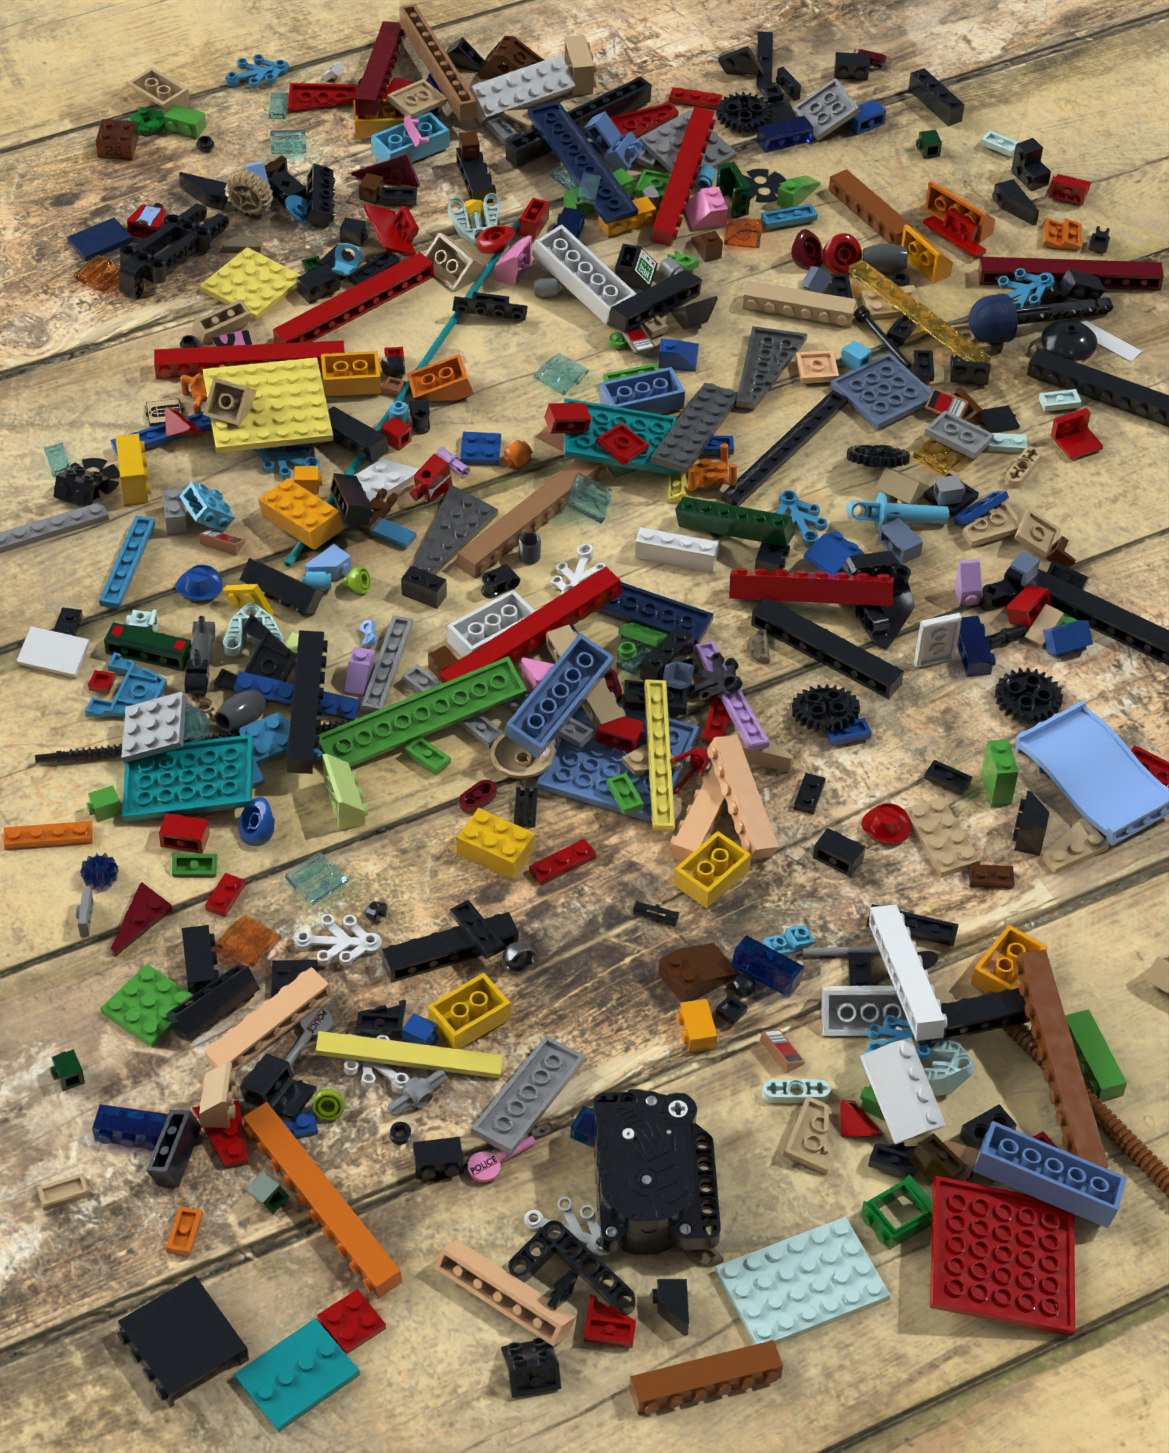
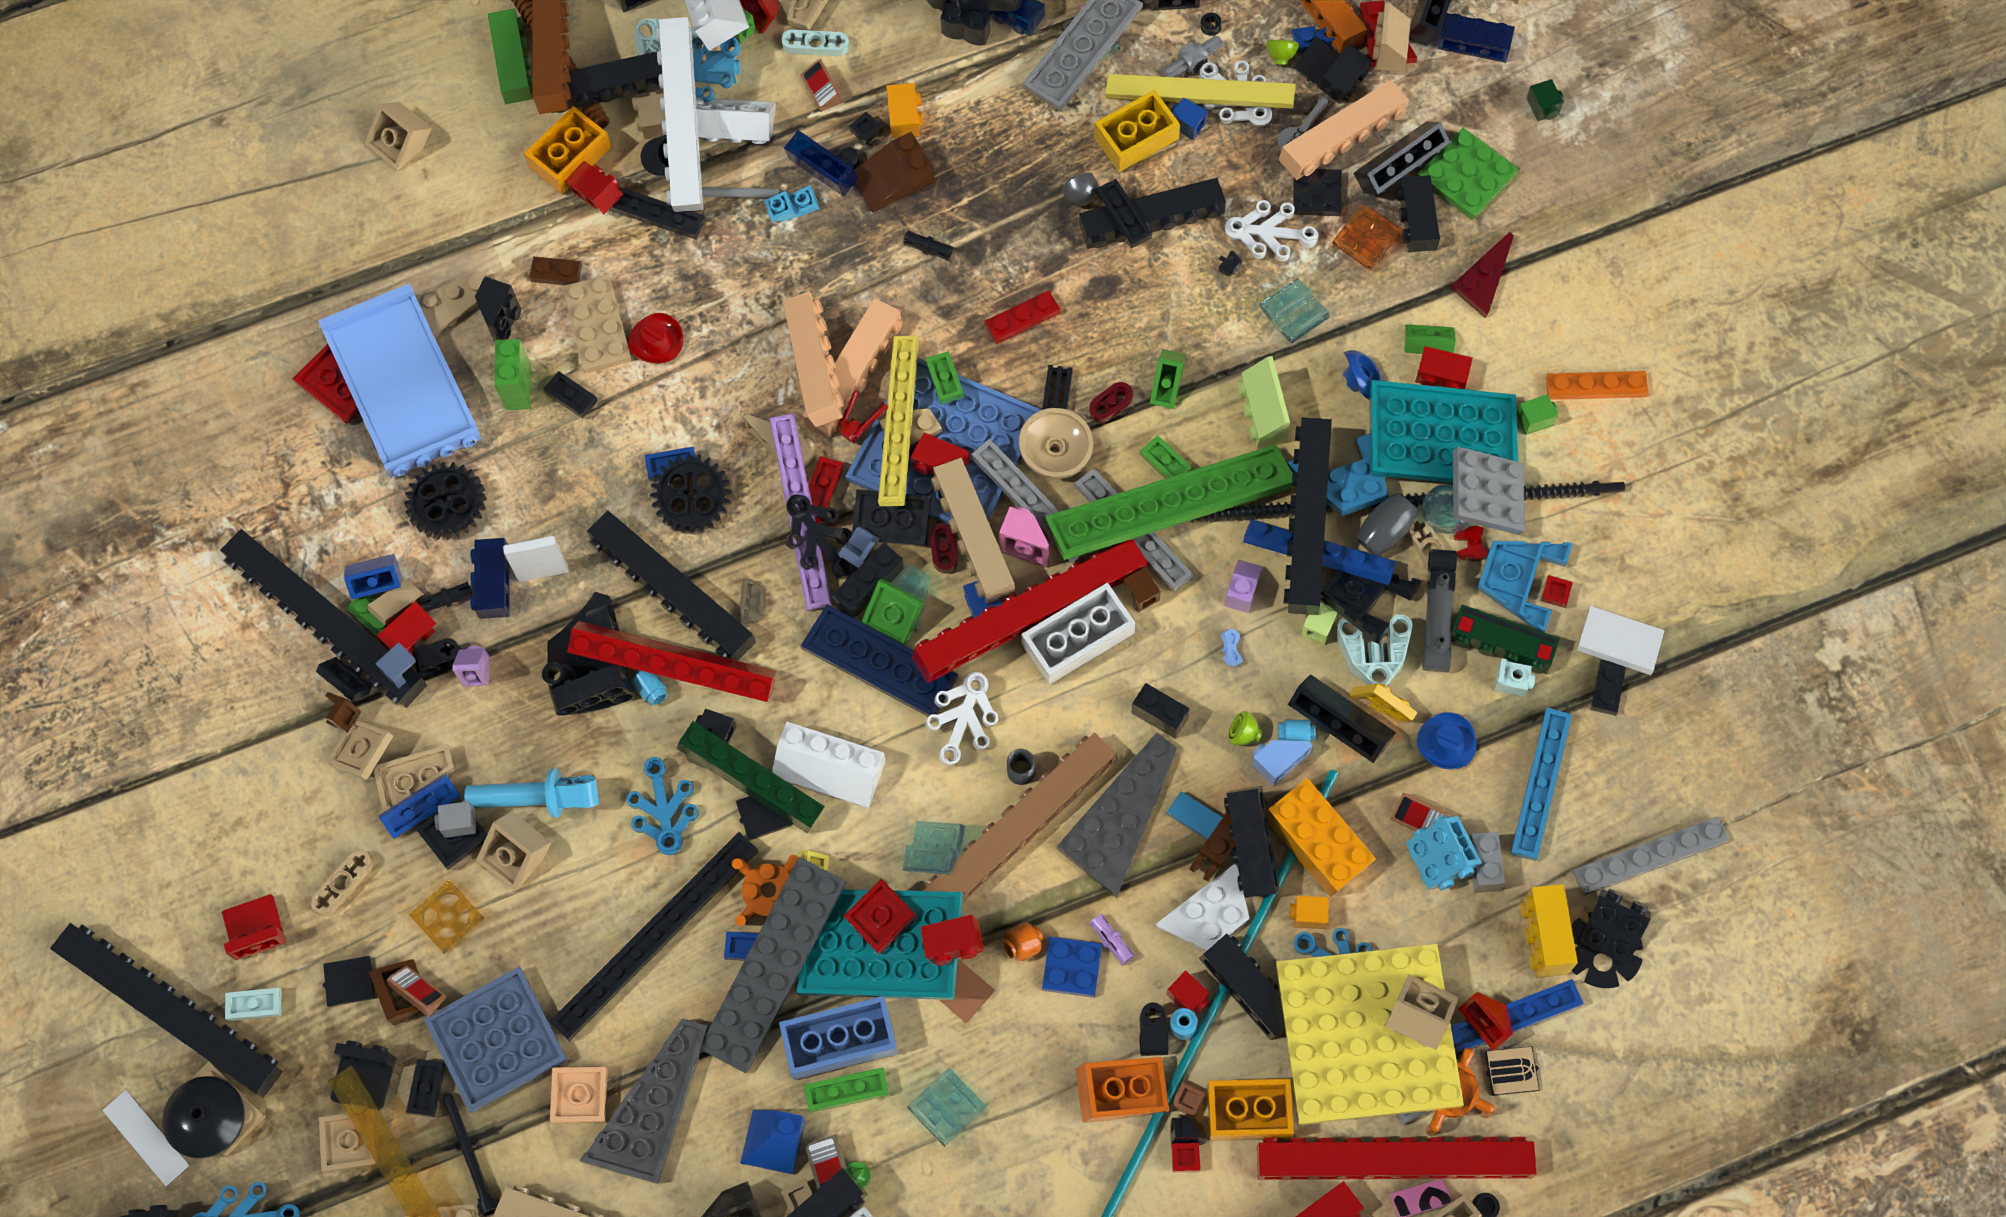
camera: 170 degrees left, 20 degrees up
clear light blue tile [44,442,71,477] -> none
light grey plate [76,888,94,937] -> none
clear blue gear [80,852,119,890] -> none
red plate [205,873,246,917] -> none
black wing [355,1000,406,1038] -> none
light grey plate [361,615,413,713] -> none
red torso [410,453,453,502] -> none
yellow brick [456,808,535,879] -> none
black piece [481,564,521,598] -> none
medium blue brick [503,633,614,758] -> none
bright green plate [617,642,637,661] -> none
yellow brick [673,831,751,909] -> none
black plate [794,773,826,815] -> none
blue slope [803,531,864,575] -> none
black brick [813,828,866,877] -> none
medium azure brick [841,340,872,370] -> none
black gear [846,445,910,467] -> none
black plate [847,952,873,986] -> none
sand blue brick [878,518,923,564] -> none
black plate [887,311,920,344] -> none
light grey plate [924,411,994,459] -> none
piece [968,294,1114,344] -> none
light aqua plate [988,433,1027,453] -> none
none -> red brick [565,161,623,215]
none -> bright green slope [1150,349,1187,409]

